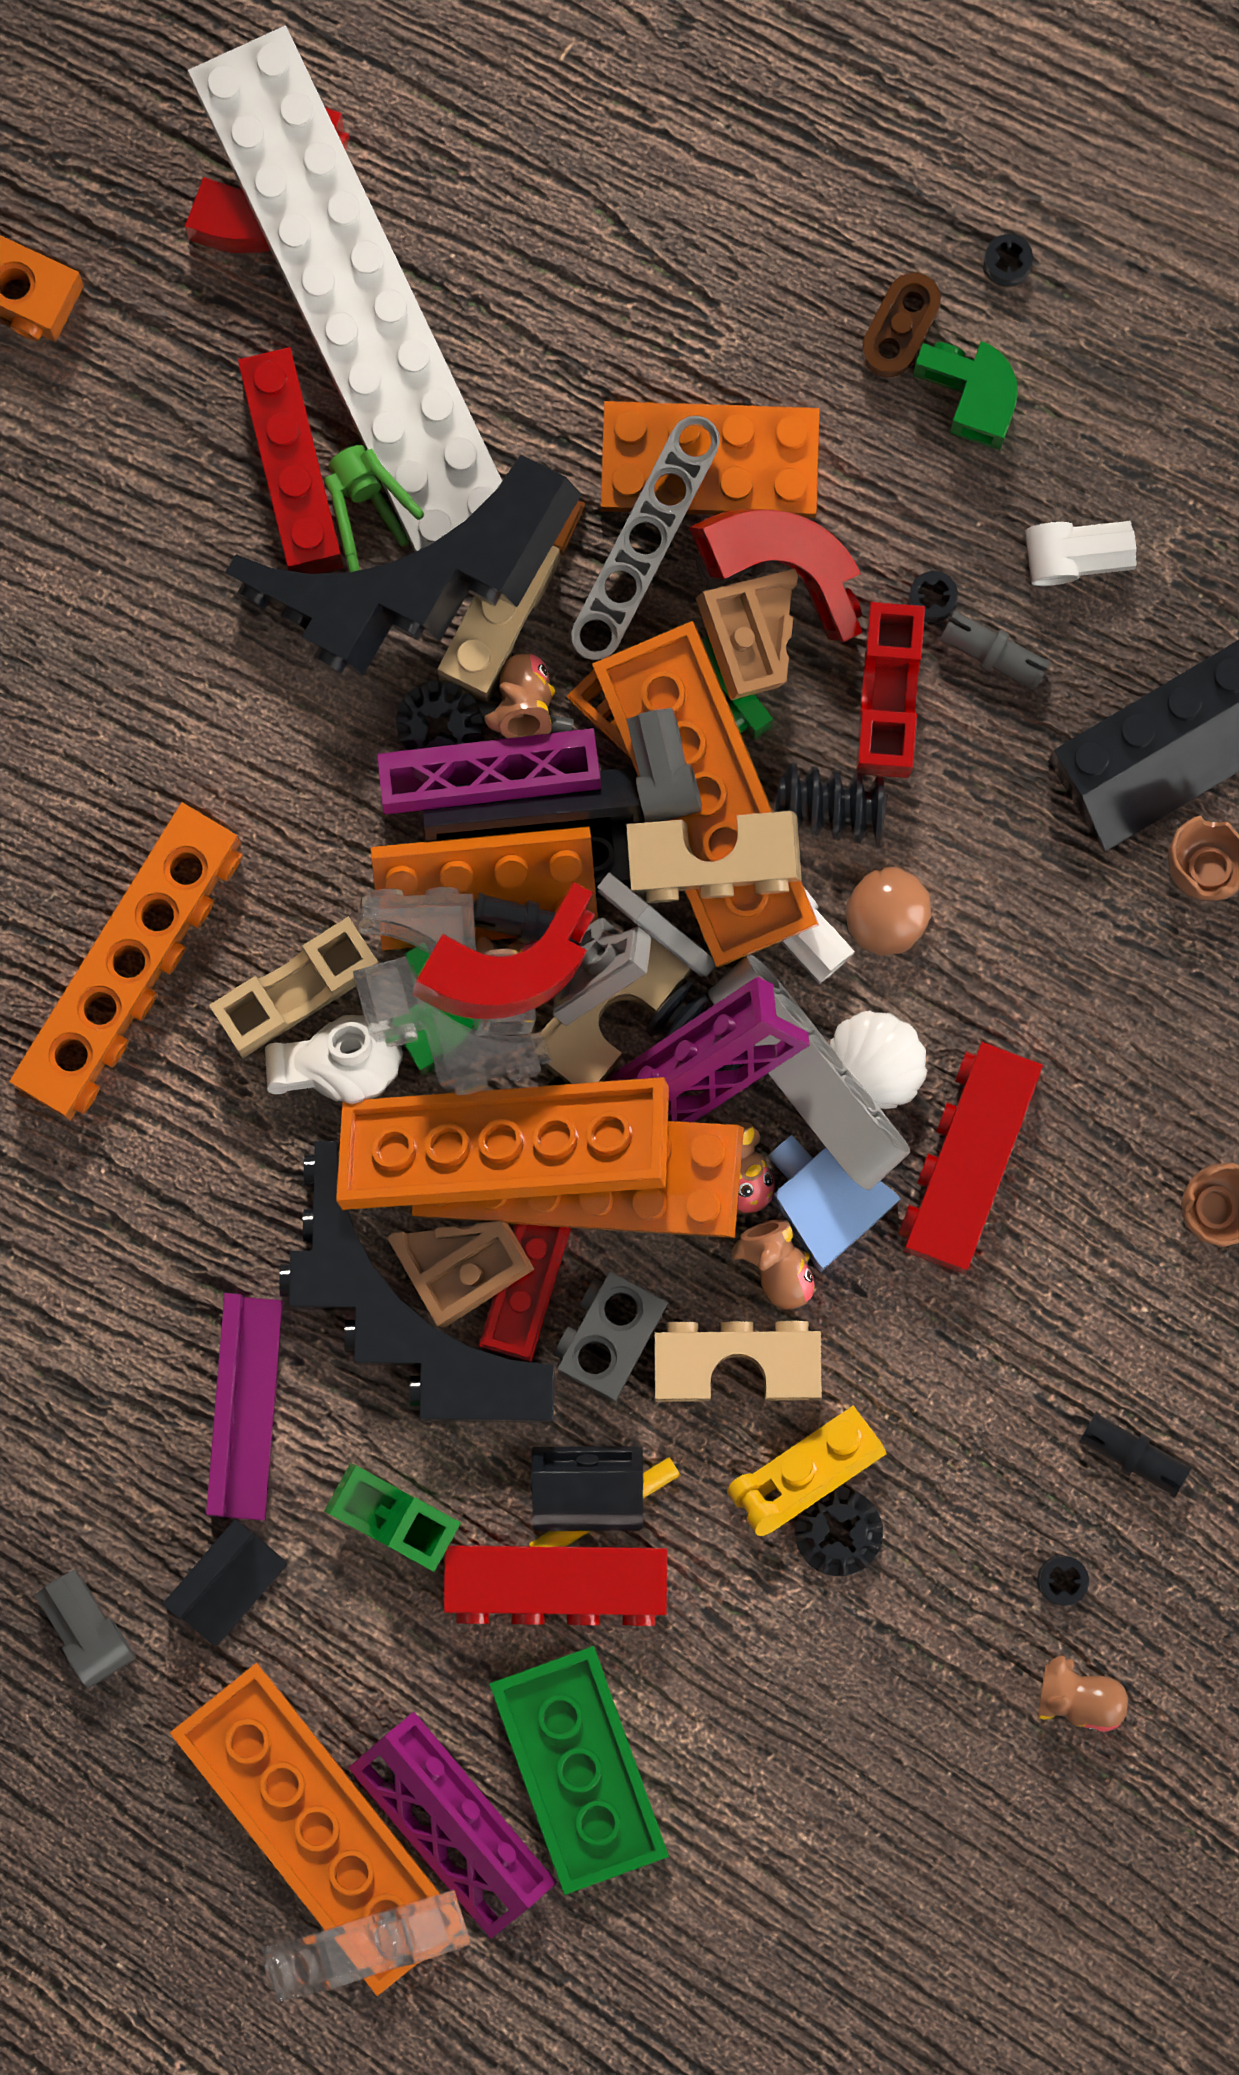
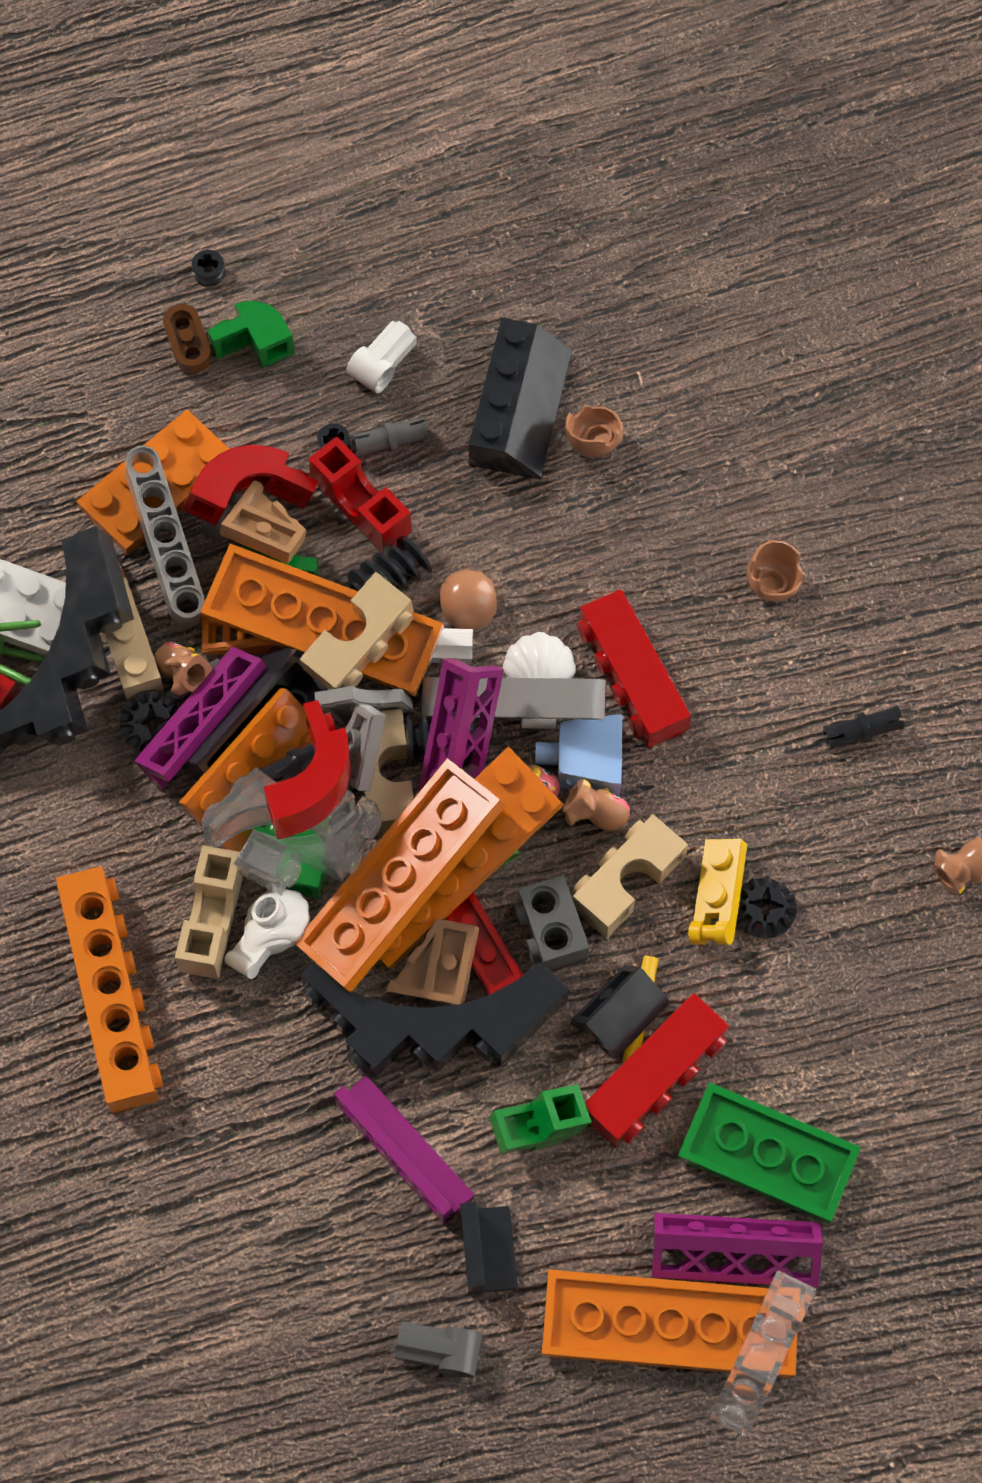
camera: 45 degrees left, 15 degrees down
dark grey piece [626,708,702,822] -> none
black bush [1037,1555,1089,1606] -> none

